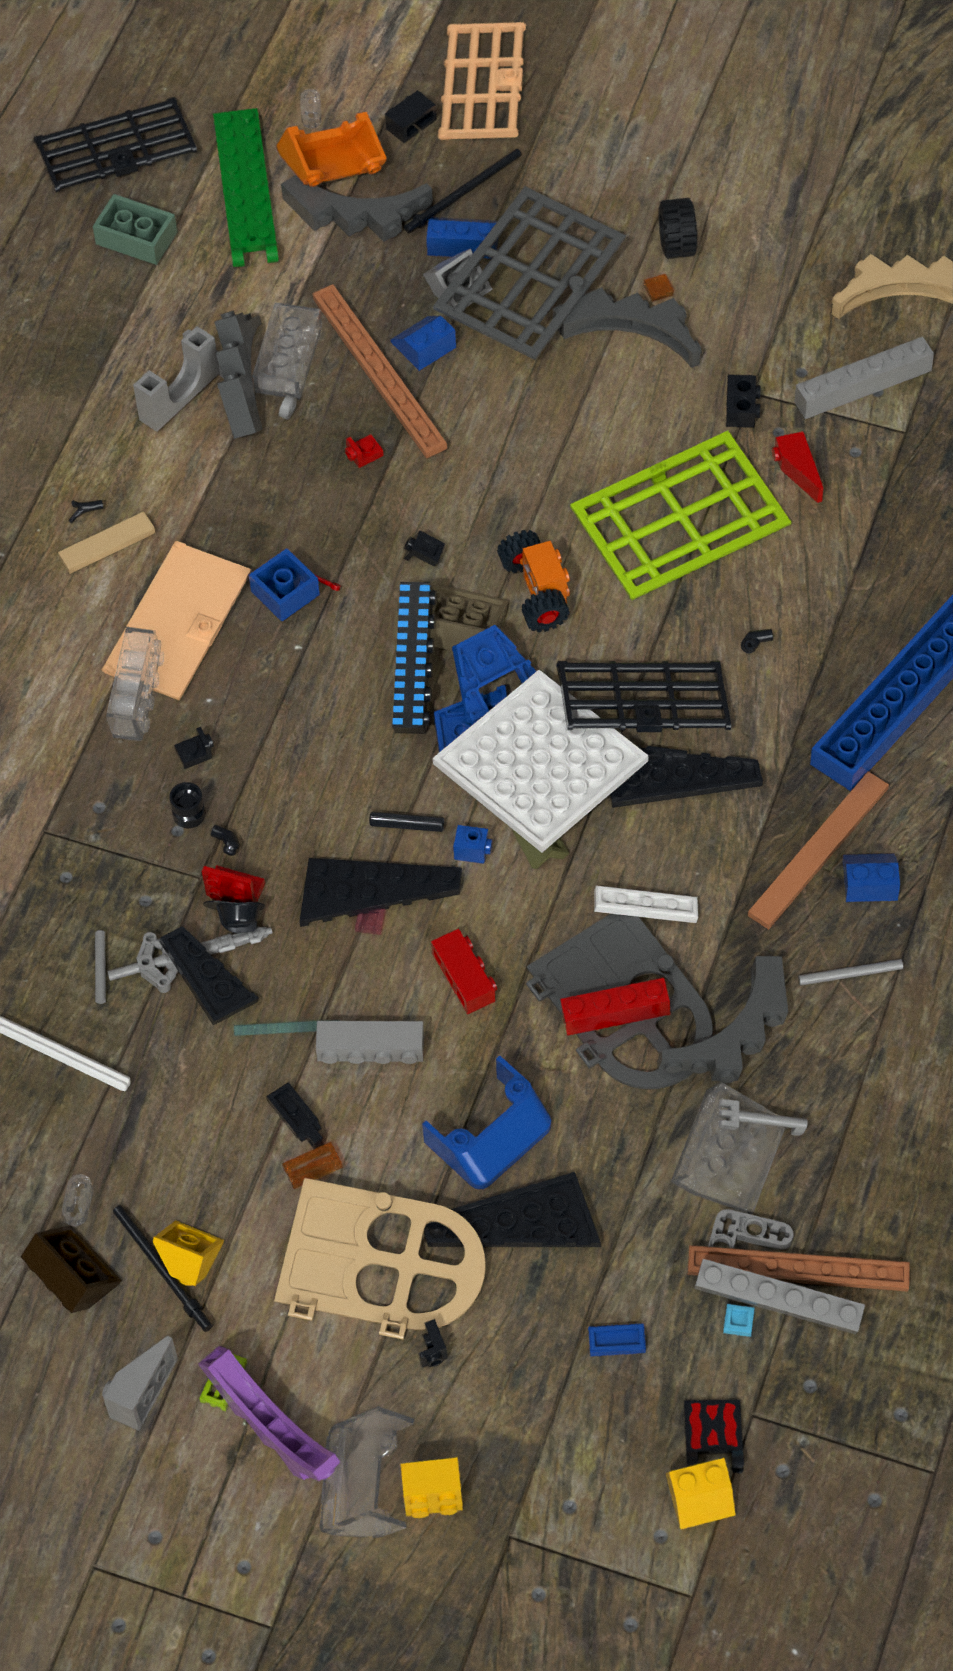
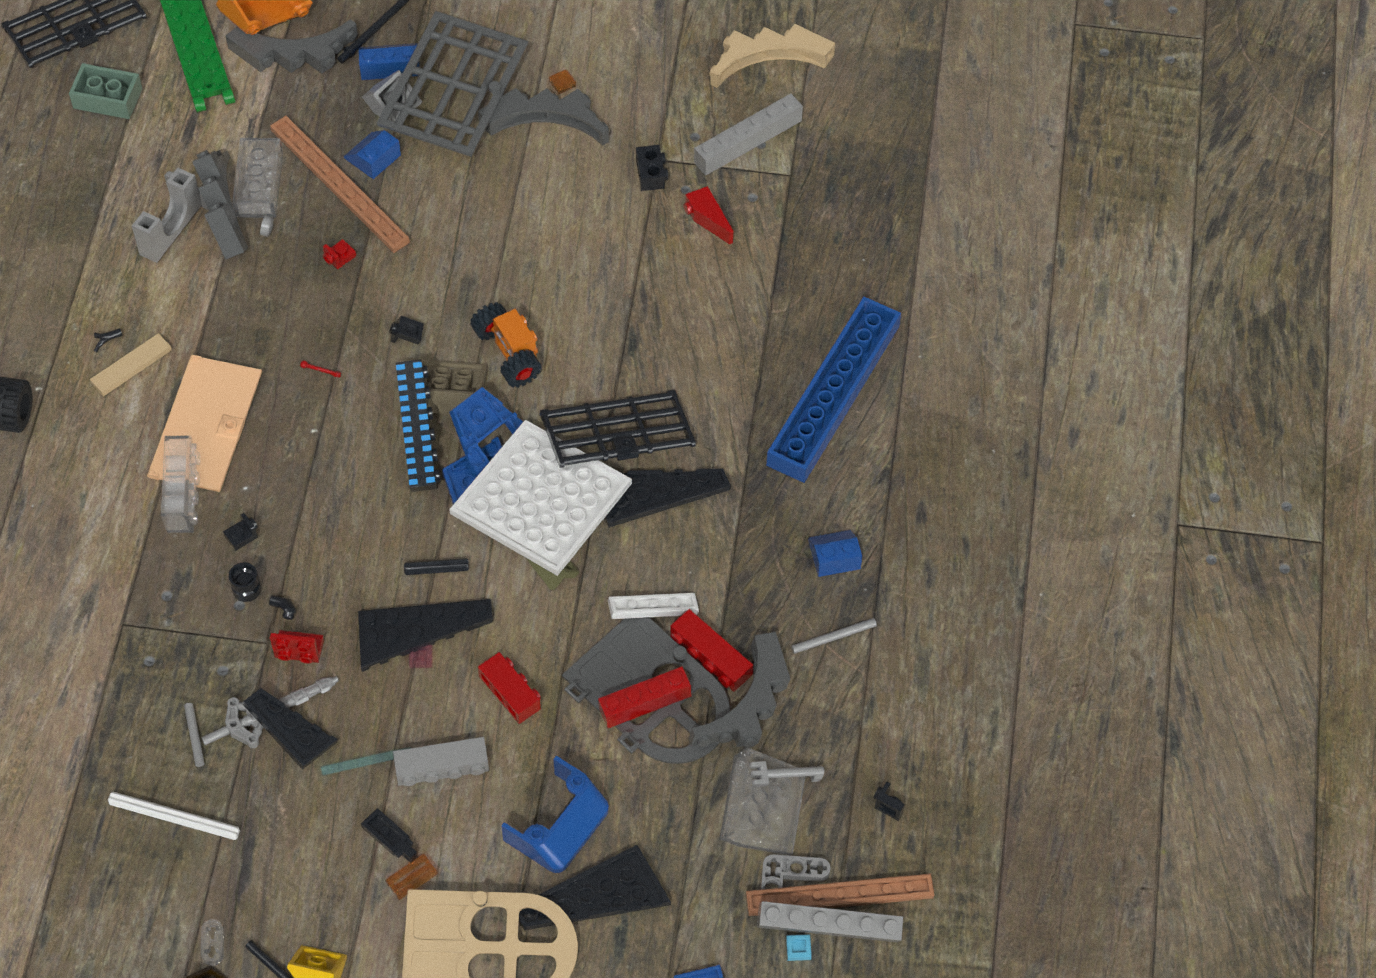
camera: 15 degrees left, 0 degrees up
black piece [203,901,266,933] -> none
blue brick [249,548,320,622] -> none
blue brick [453,825,493,864] -> none
lime door [570,430,791,600] -> none
black tyre [658,197,698,259] -> none
black arm [741,629,773,653] -> none
nougat tile [748,772,889,930] -> none
none -> red brick [670,609,753,692]
none -> black bracket [873,782,905,821]

